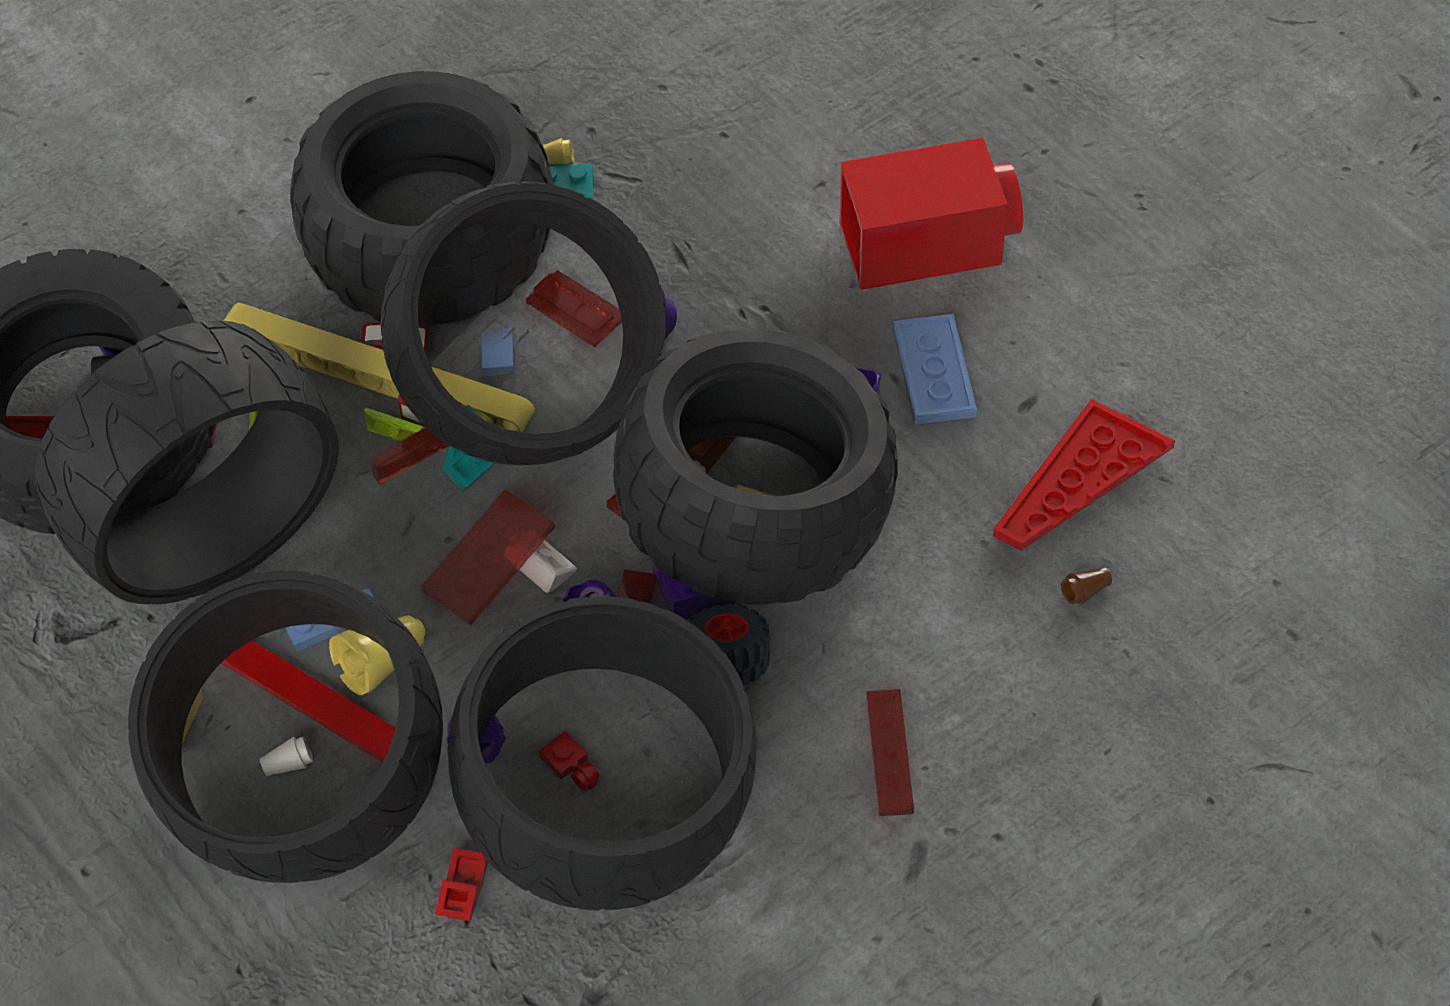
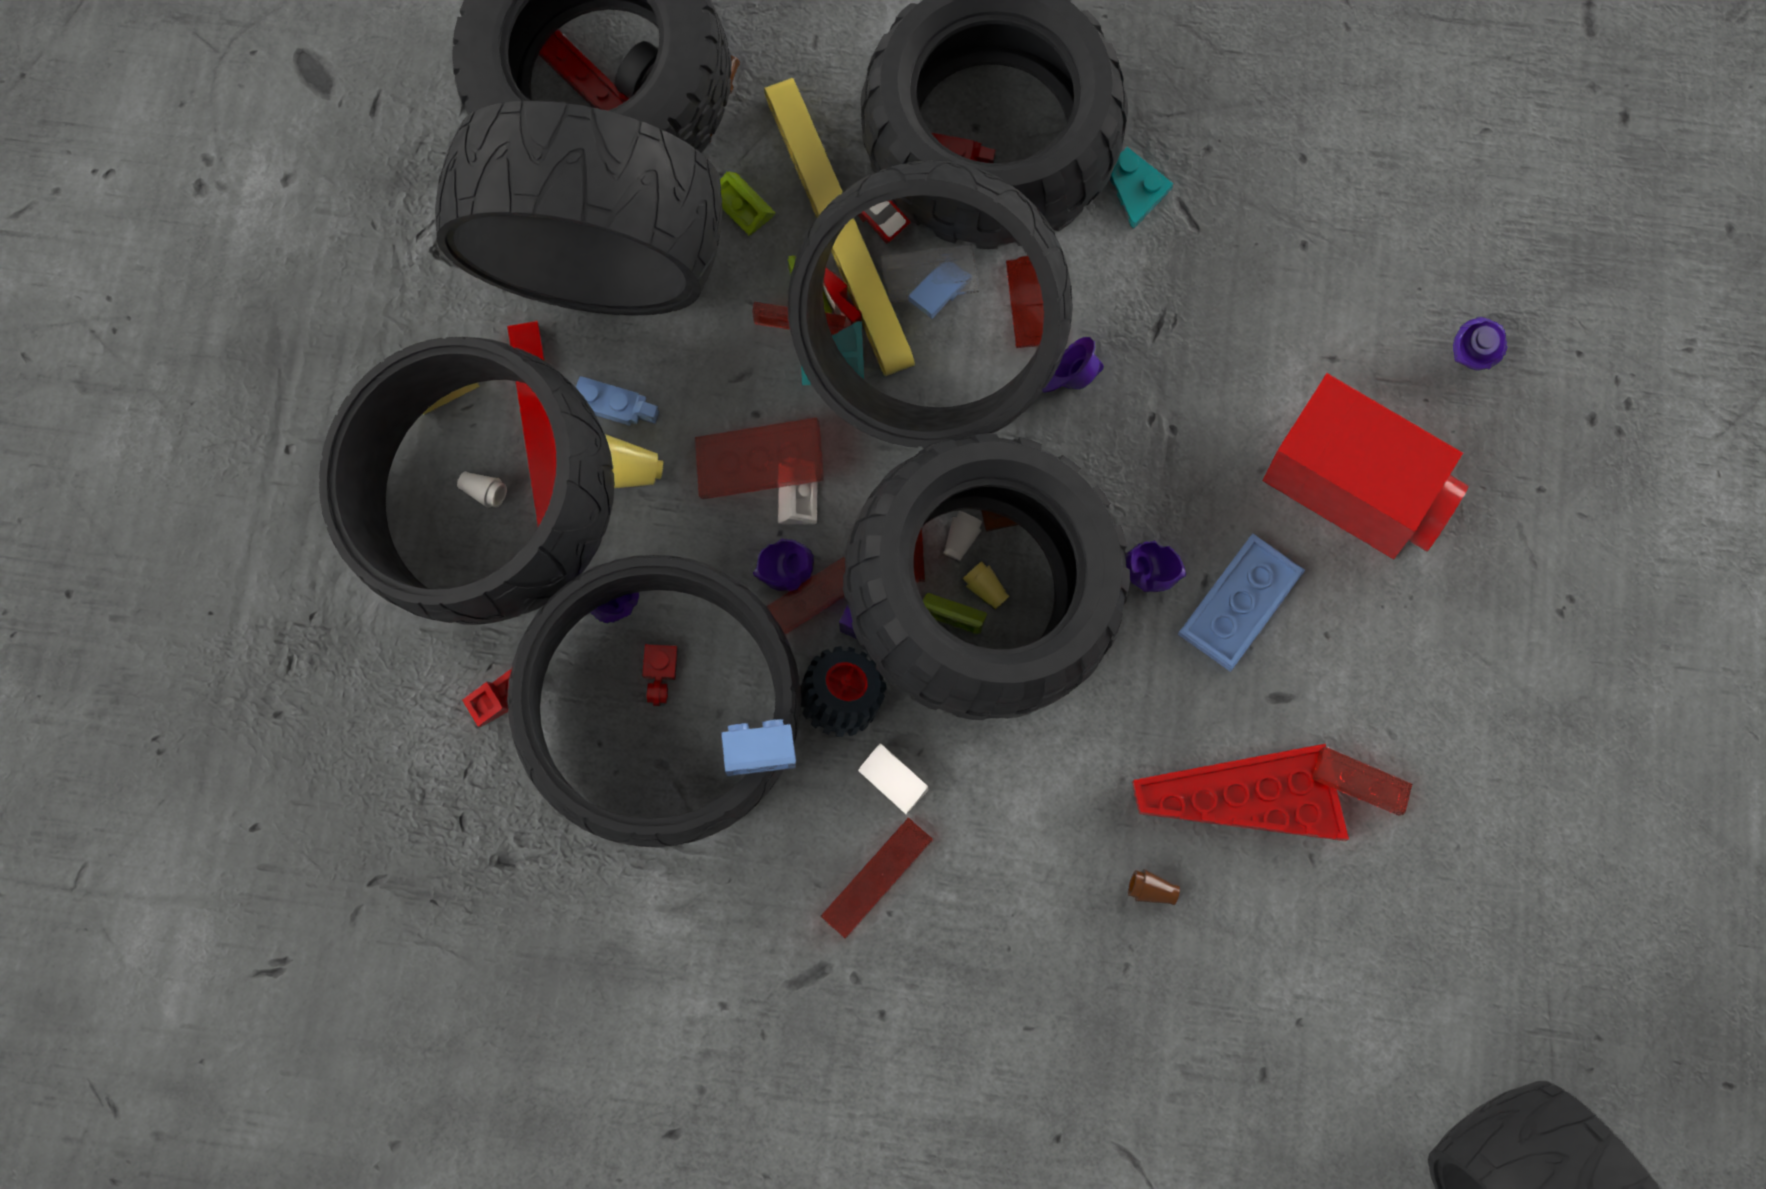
camera: 45 degrees right, 20 degrees up
light yellow cone [543,138,574,165] -> none
none -> medium blue slope [721,719,796,776]
none -> white slope [858,743,928,814]
none -> clear red tile [1312,747,1413,816]
none -> dark purple hair [1453,317,1507,371]

